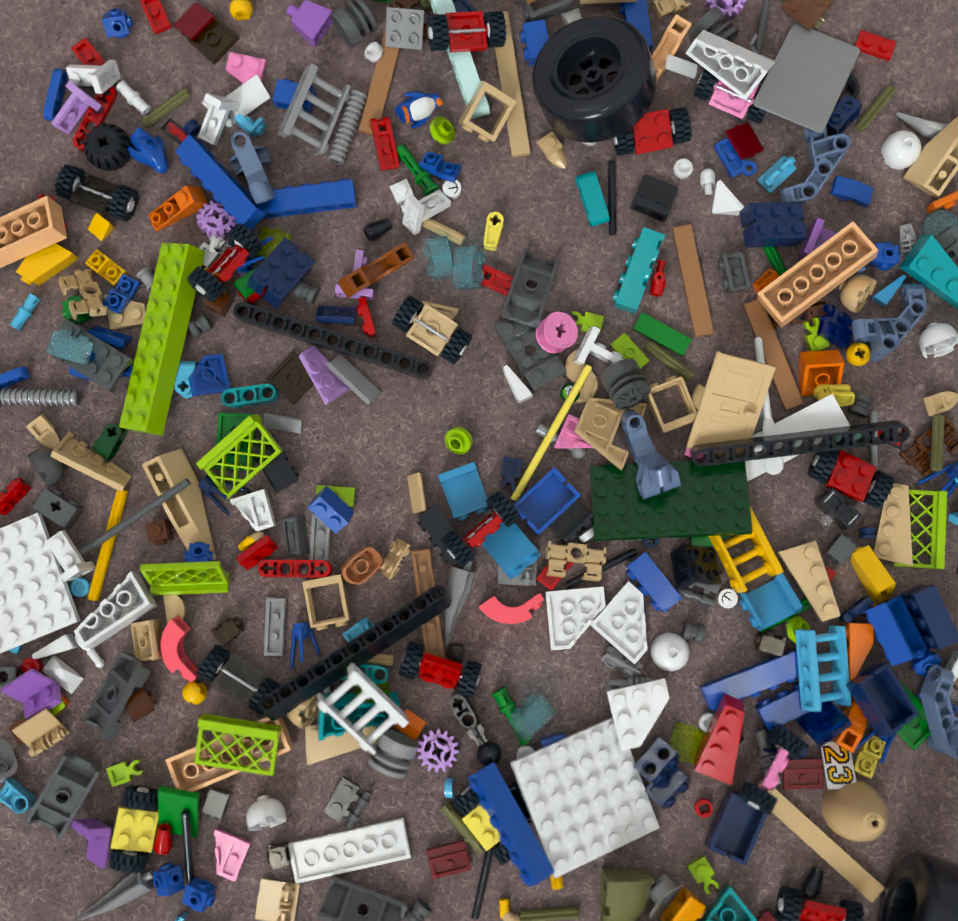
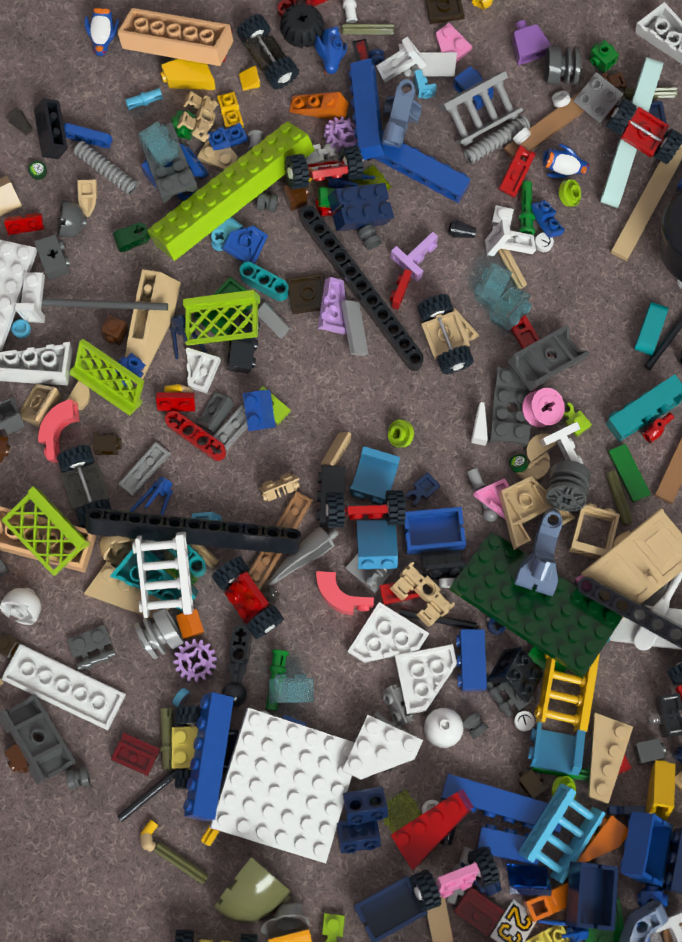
camera: 30 degrees right, 10 degrees down
tan wing [50,432,131,492] -> none
yellow axle [87,490,128,601] -> none
yellow piece [182,680,208,705] -> none
tan window [302,574,351,631] -> none
dark blue plate [316,305,357,325] -> none
dark orange arch [338,242,415,299] -> none
nougat piece [341,546,382,585] -> none
tan window [459,81,517,143] -> none
light yellow piece [484,212,504,251] -> none
light yellow piece [511,364,592,502] -> none
tan plate [537,131,567,169] -> none
lime plate [610,332,650,369] -> none
red bush [694,798,713,818] -> none
none -> white tile [513,127,531,145]

